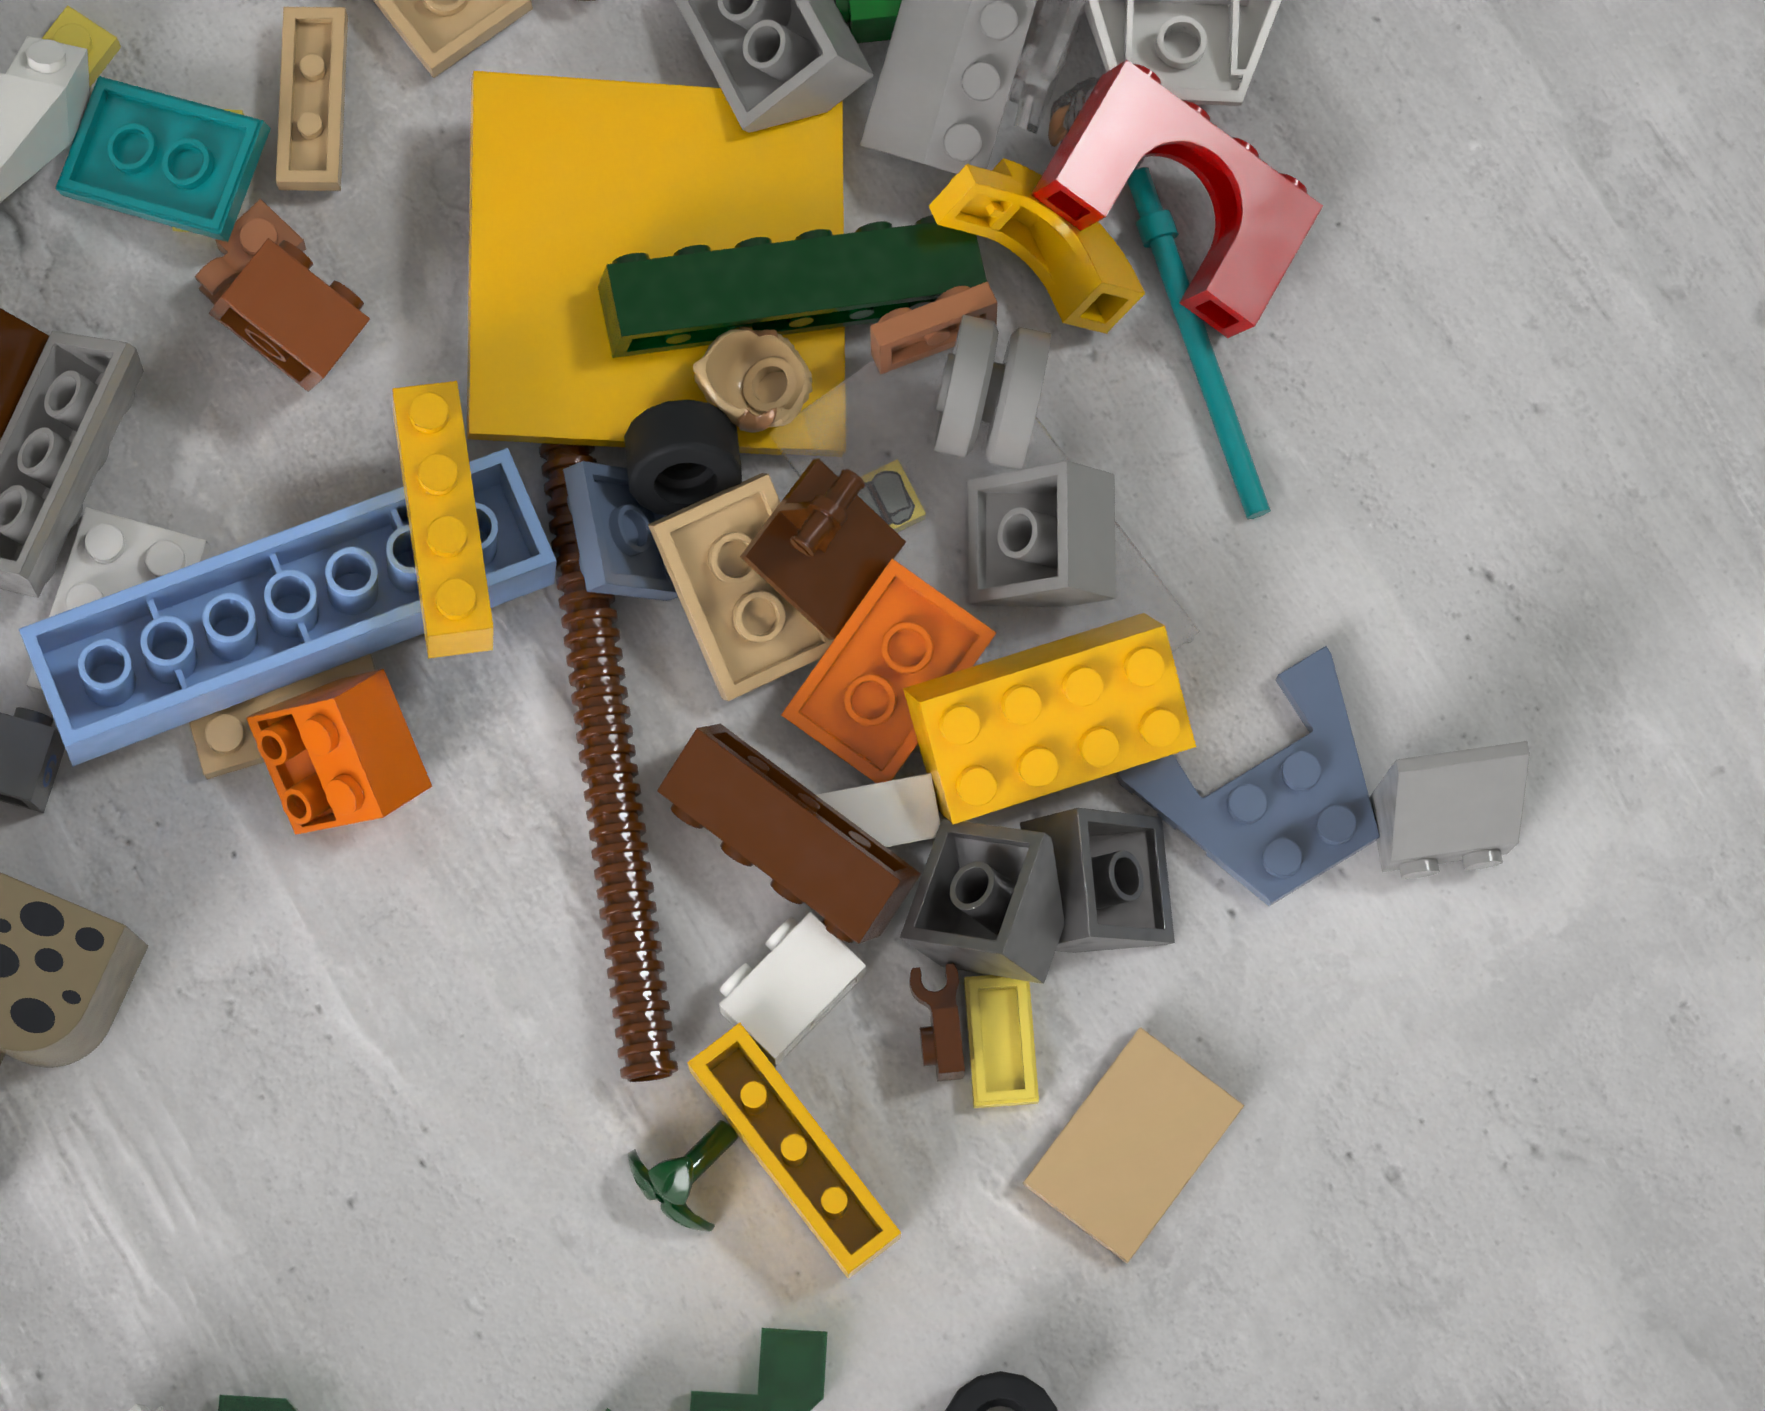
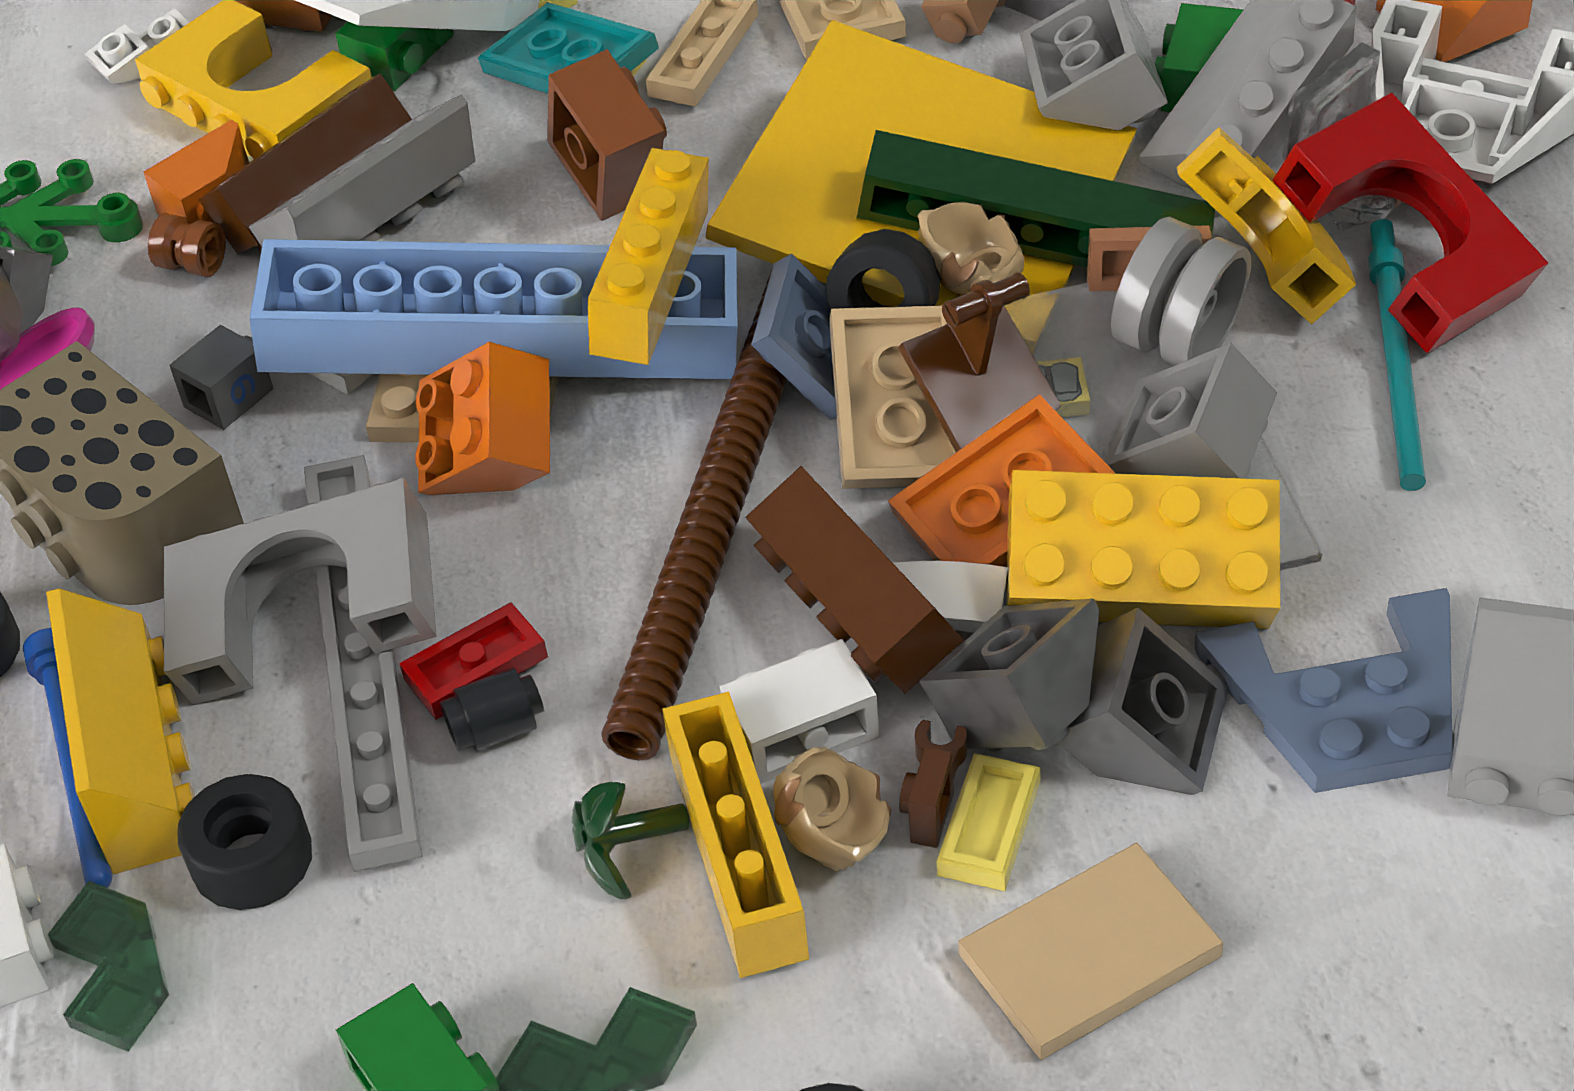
camera: 30 degrees right, 30 degrees down
none -> blue piece [23,628,112,892]
none -> yellow slope [46,588,195,875]
none -> light grey arch [164,478,437,705]
none -> black tyre [178,774,312,910]
none -> light grey plate [304,455,423,871]
none -> red plate [399,602,548,720]
none -> black brick [440,667,544,752]
none -> tan hair [773,747,892,871]

